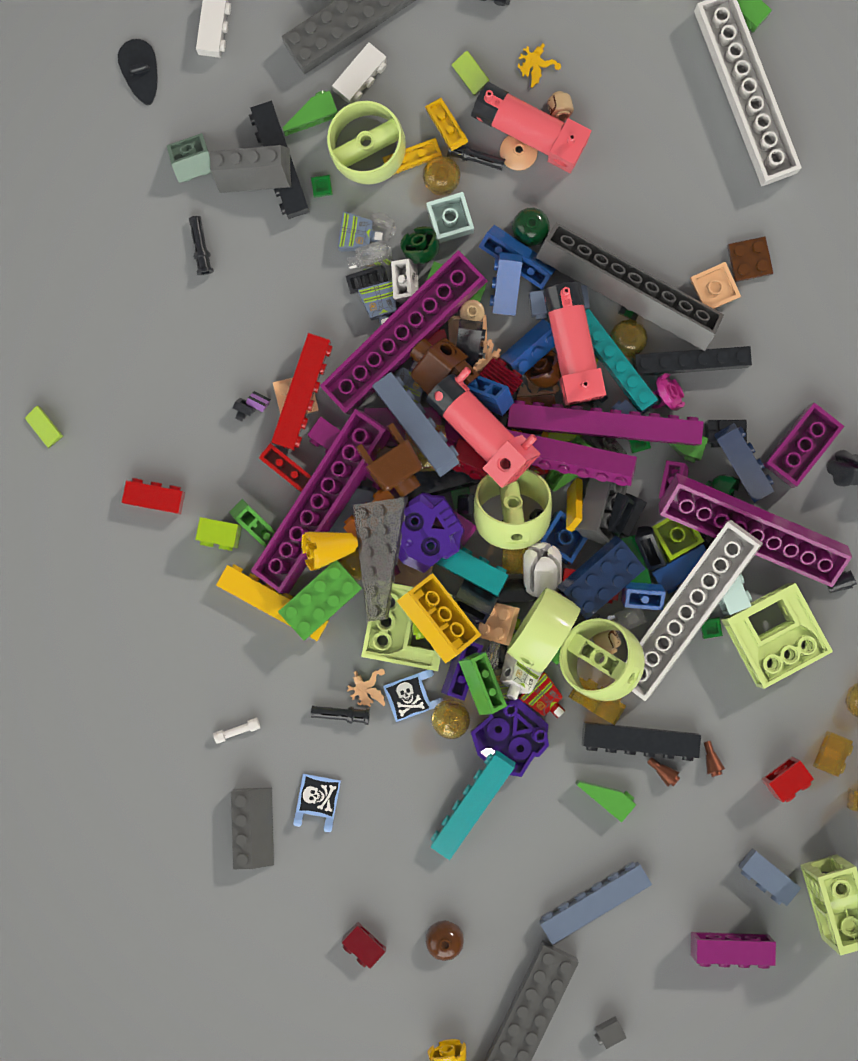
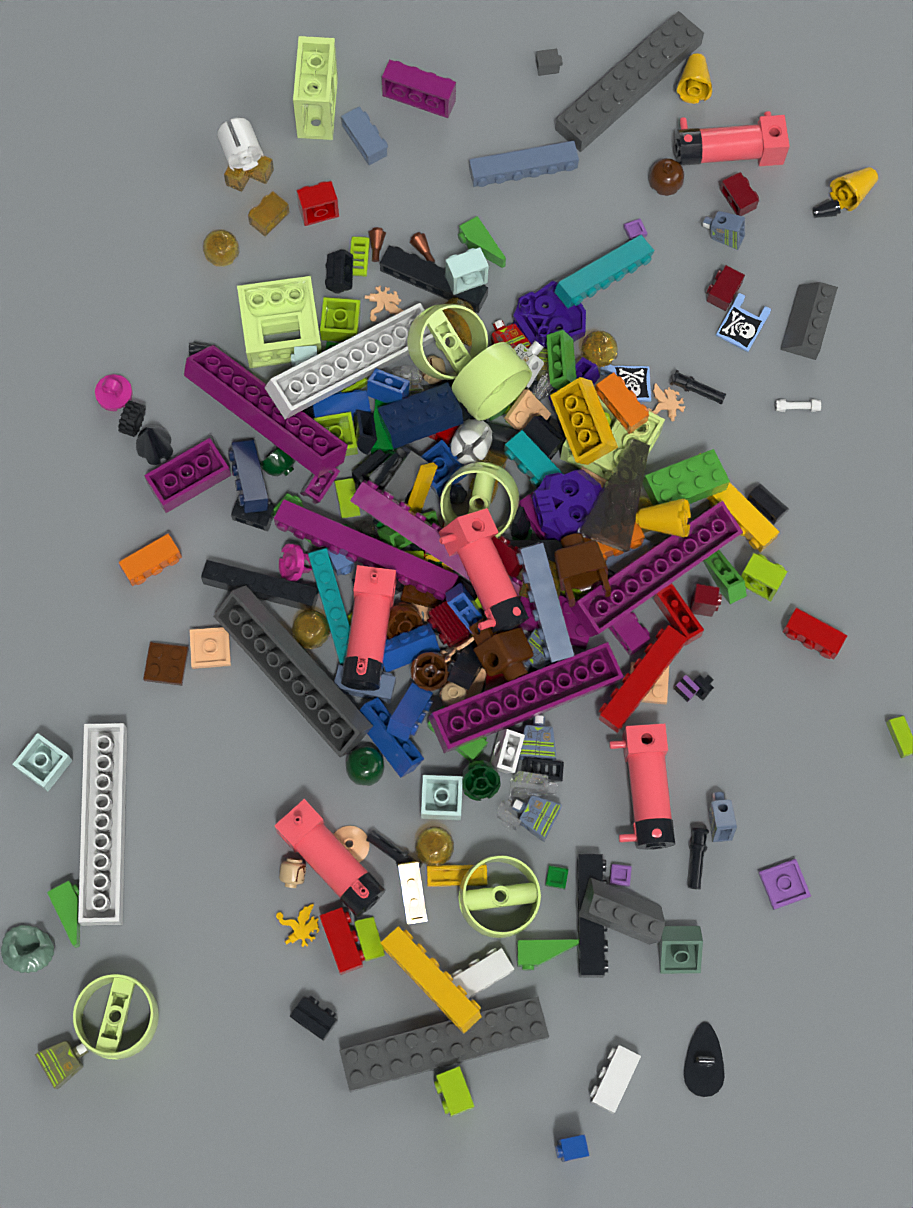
camera: 165 degrees left, 15 degrees down
none -> light aqua brick [12,733,73,792]
none -> orange brick [118,533,182,586]
none -> lime brick [320,297,361,342]
none -> red brick [320,907,365,975]
none -> black brick [325,249,353,294]
none -> lime slope [334,478,360,518]
none -> lime slope [350,237,370,277]
none -> light nougat piece [365,286,403,322]
none -> yellow brick [380,926,482,1034]
none -> reddish brown cylinder [411,652,450,691]
none -> light aqua brick [445,248,489,295]
none -> orange brick [595,372,649,434]
none -> coral piece [609,723,676,850]
none -> medium lavender tile [609,864,632,887]
none -> medium lavender tile [623,219,648,241]
none -> coral piece [675,111,790,166]
none -> dark red brick [690,584,722,617]
none -> sand blue torso [703,211,745,250]
none -> dark red brick [706,265,745,311]
none -> sand blue torso [709,792,737,842]
none -> black brick [747,484,789,525]
none -> medium lavender tile [758,859,811,910]
none -> black cone [813,199,841,218]
none -> yellow cone [830,167,878,211]

